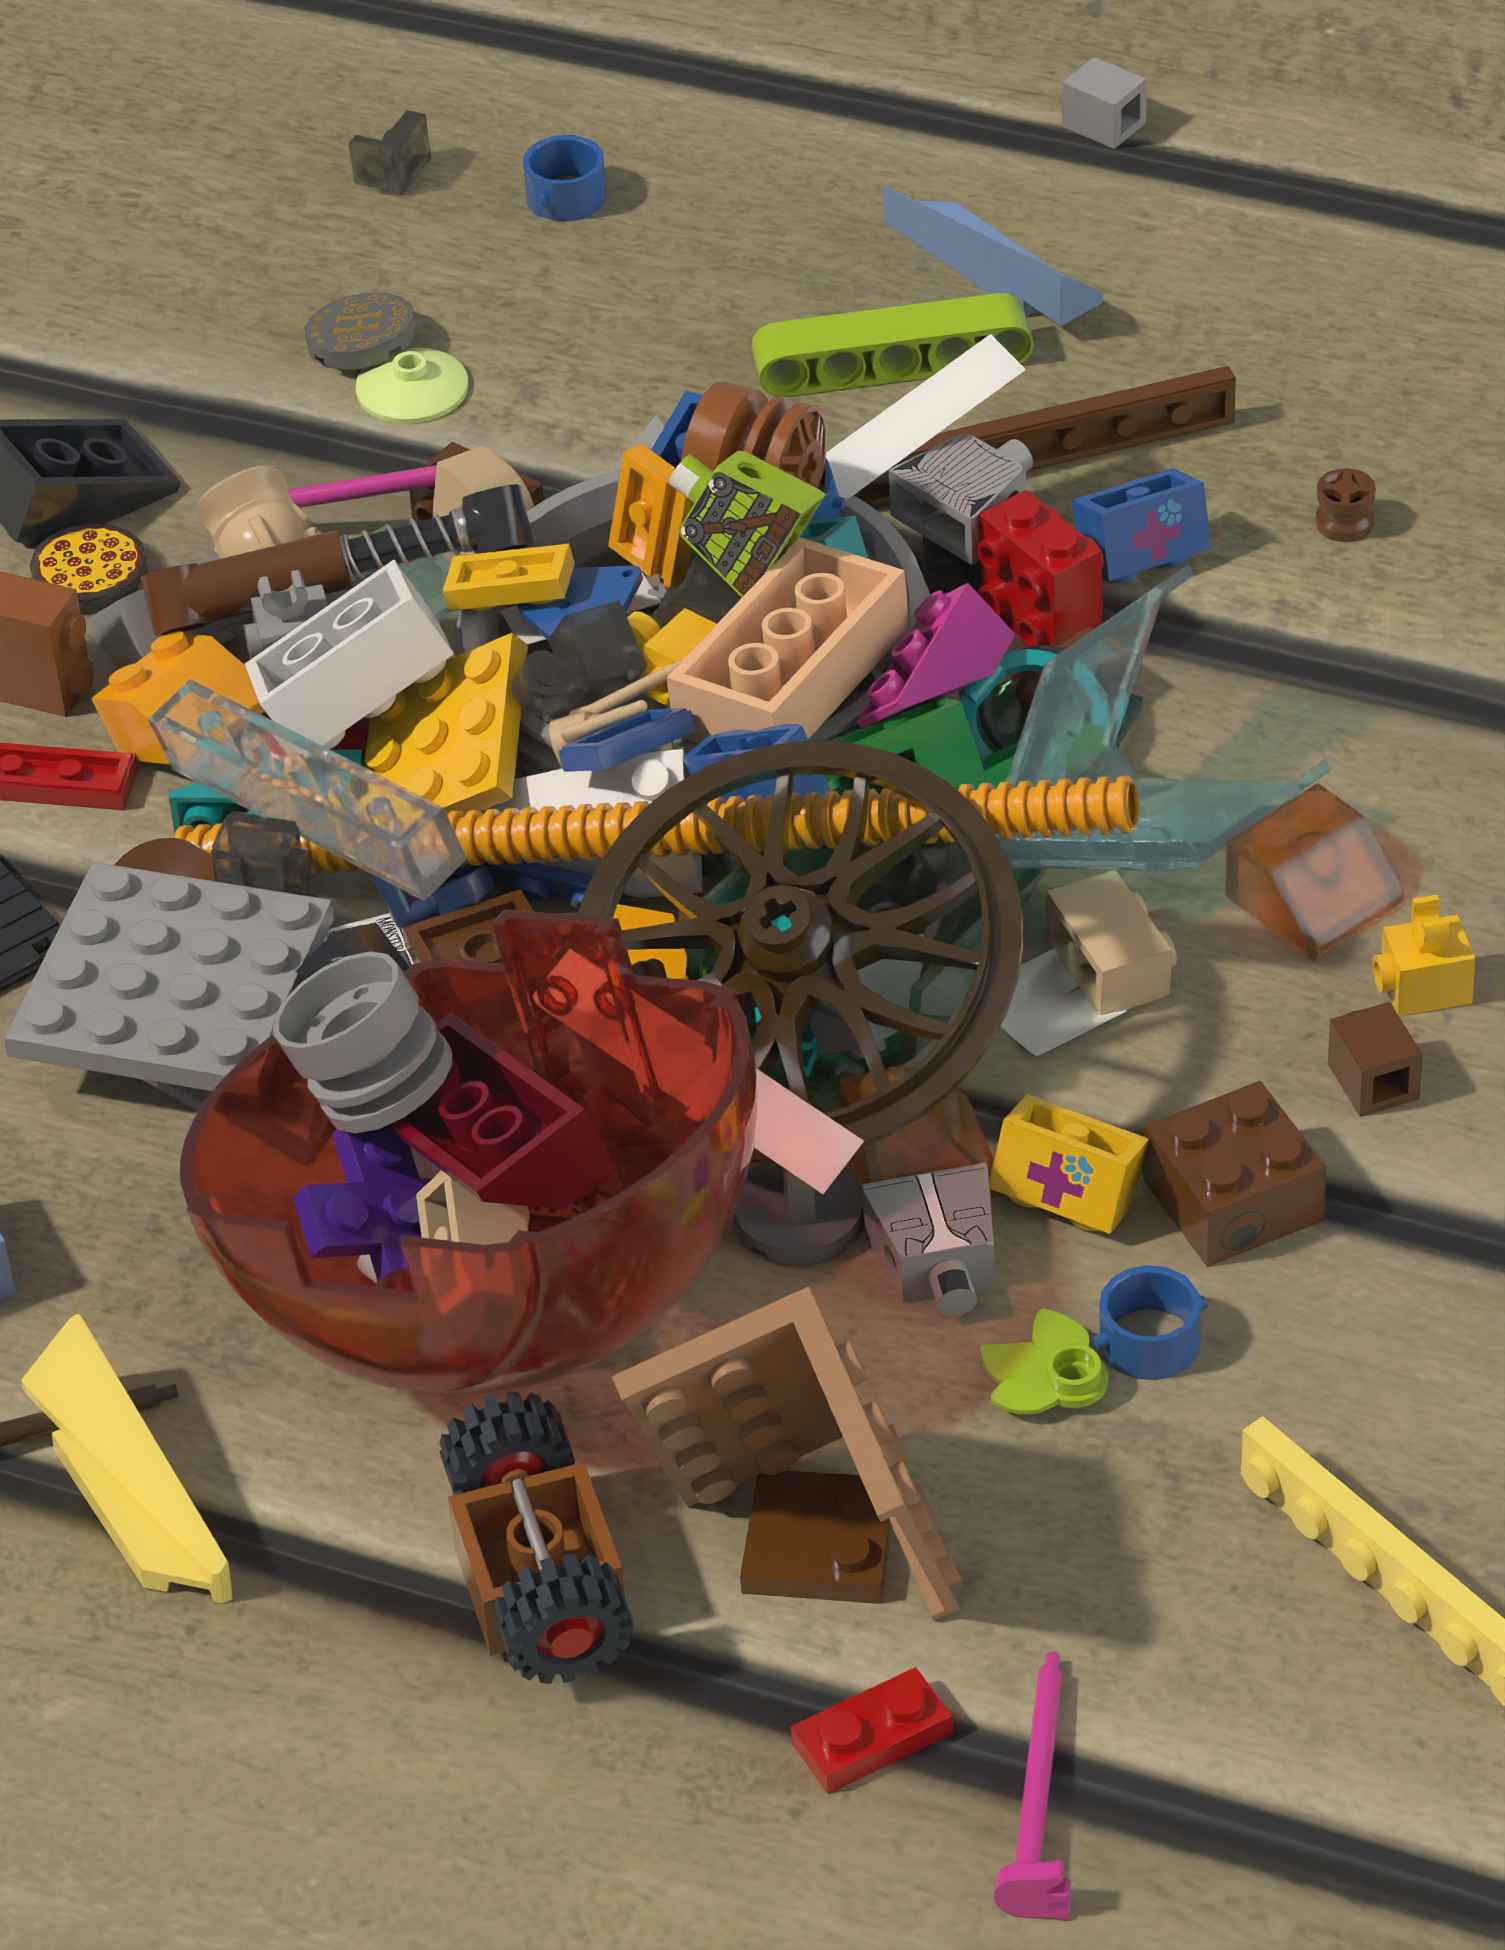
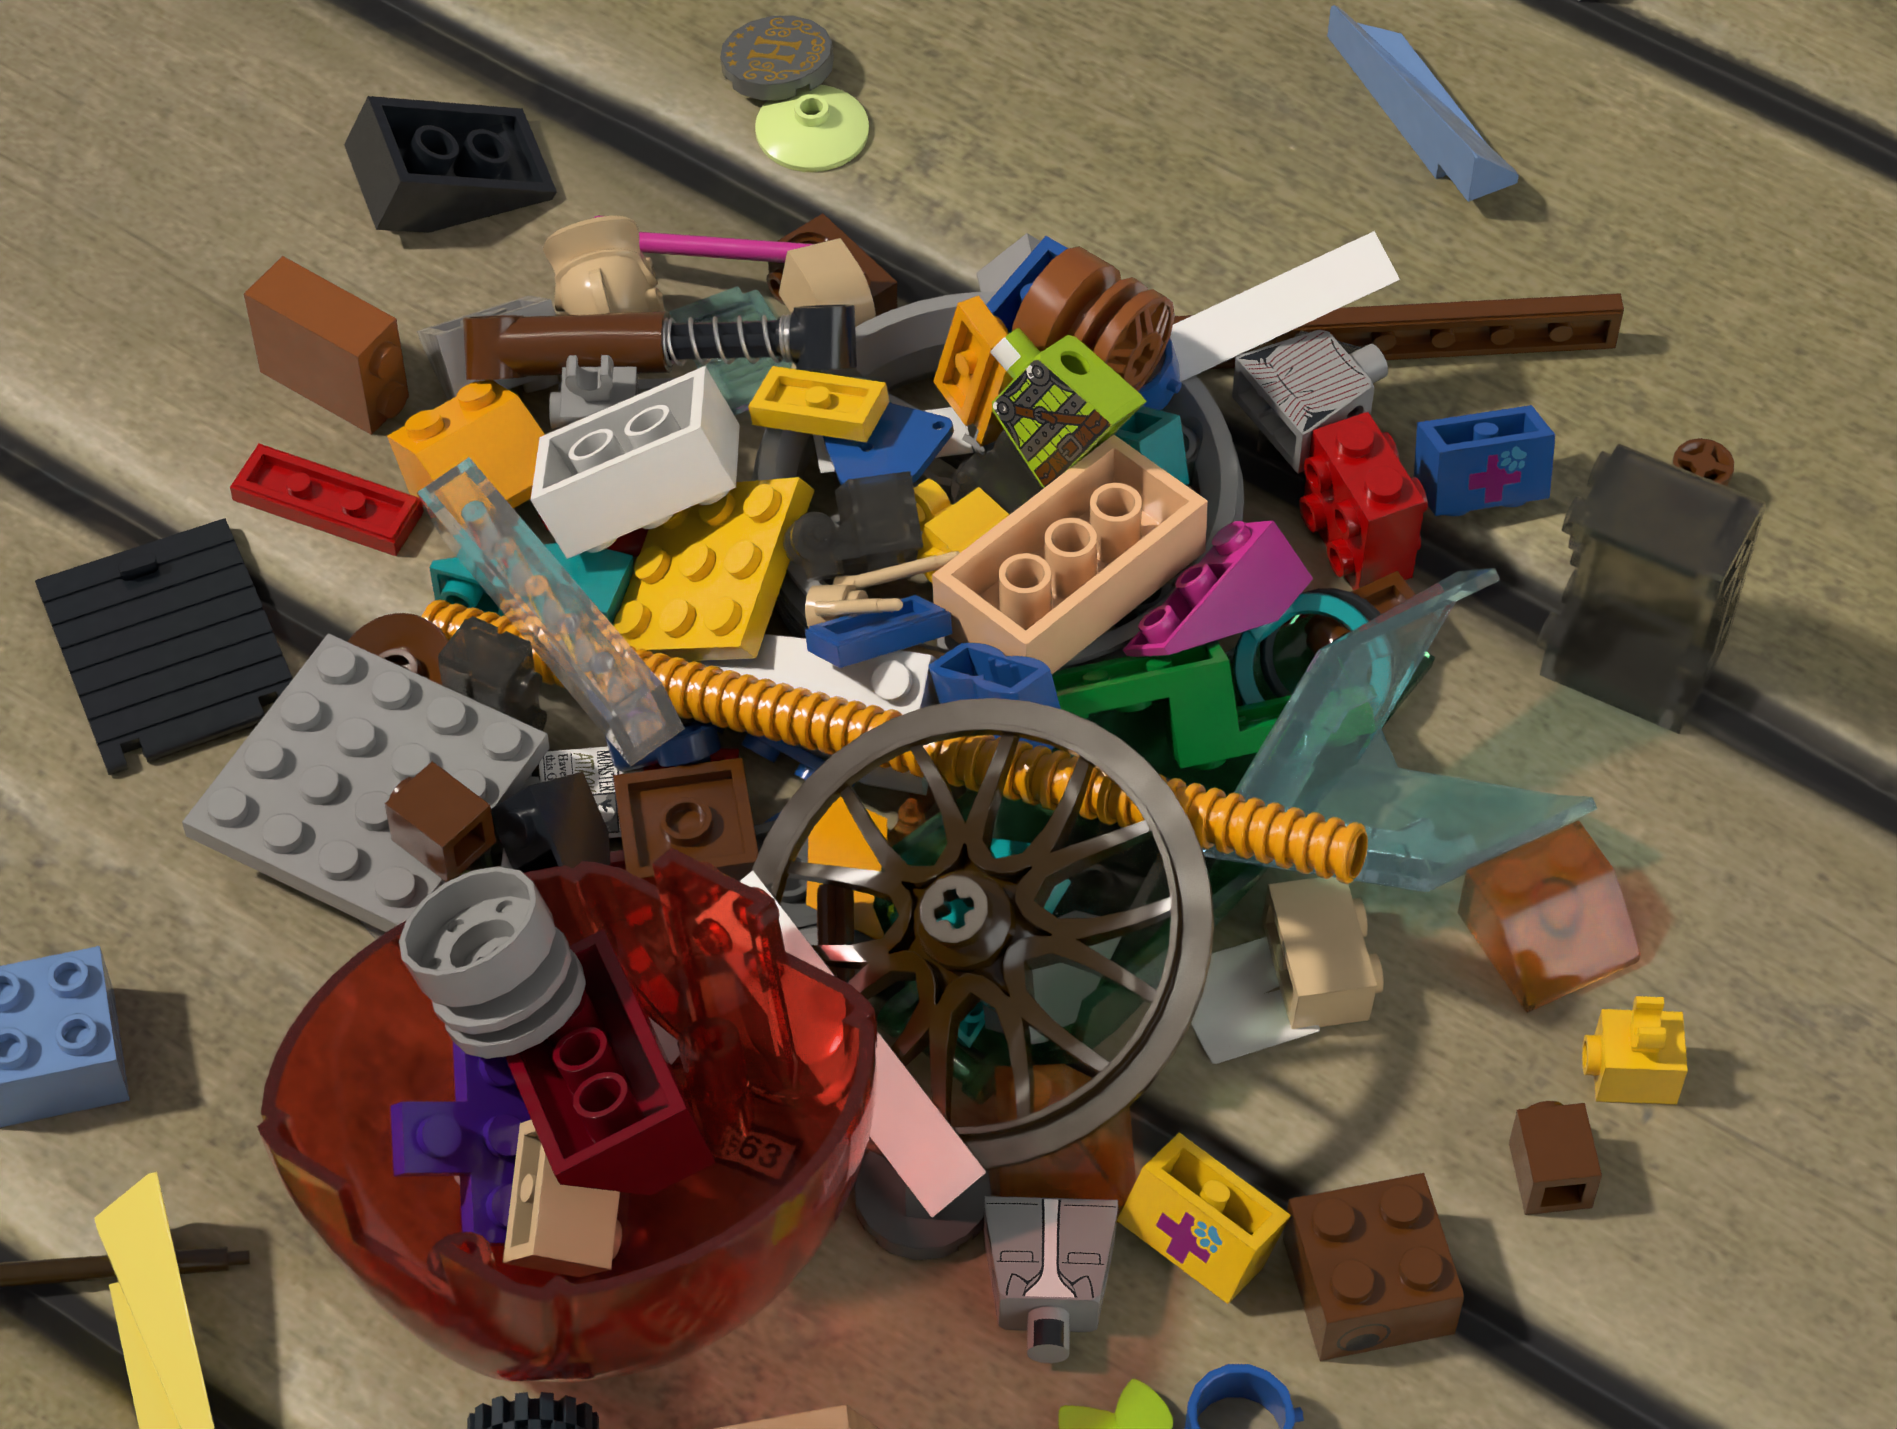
camera: 10 degrees right, 10 degrees up
tile [29,523,149,615] -> none
lime beam [751,293,1034,397] -> none
none -> reddish brown brick [384,761,496,882]
none -> clear smoke windscreen [1537,444,1766,734]

